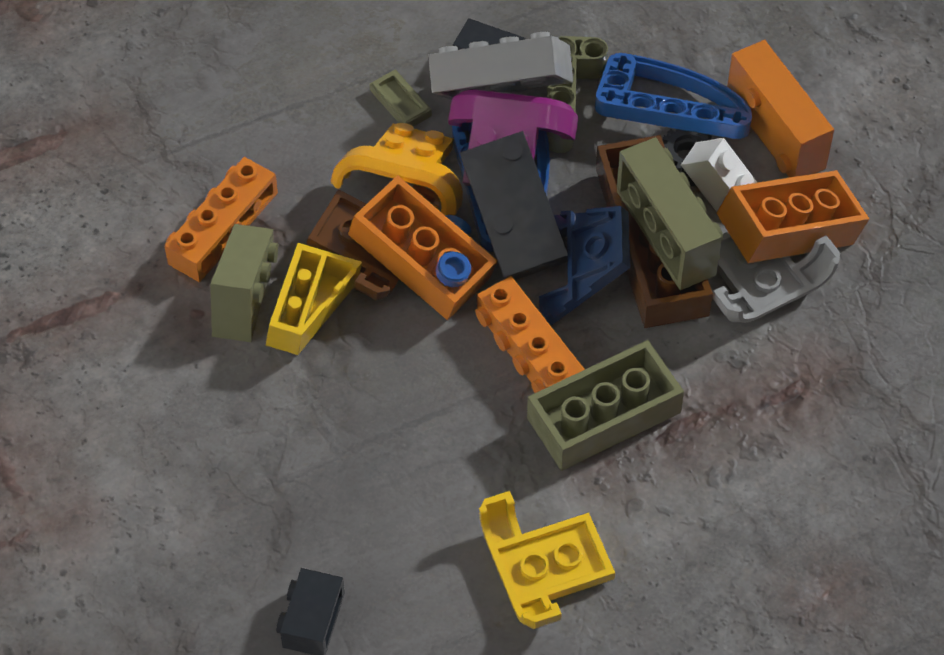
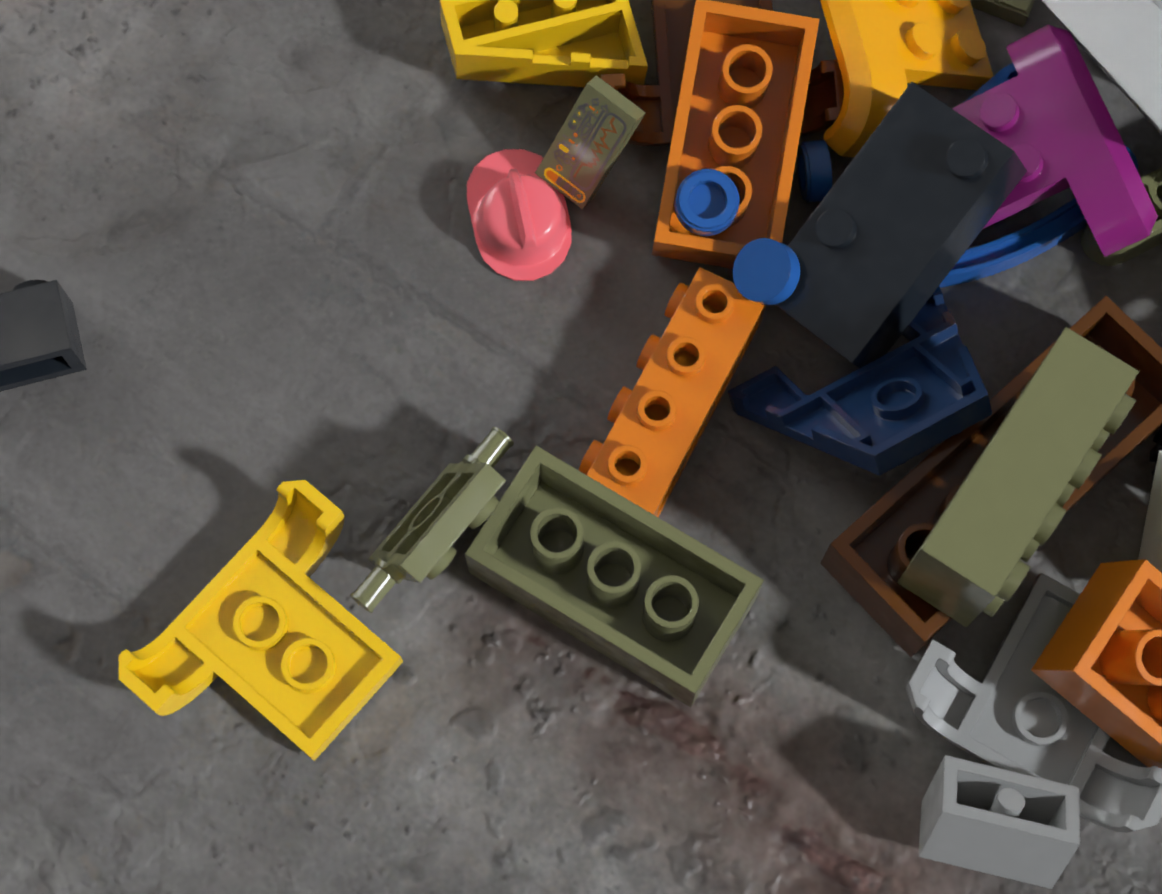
camera: 60 degrees right, 15 degrees up
none -> olive plate [350,426,514,613]
none -> coral piece [467,149,571,281]
none -> olive tile [535,75,646,209]
none -> blue tile [733,238,800,305]
none -> light grey brick [918,755,1080,889]

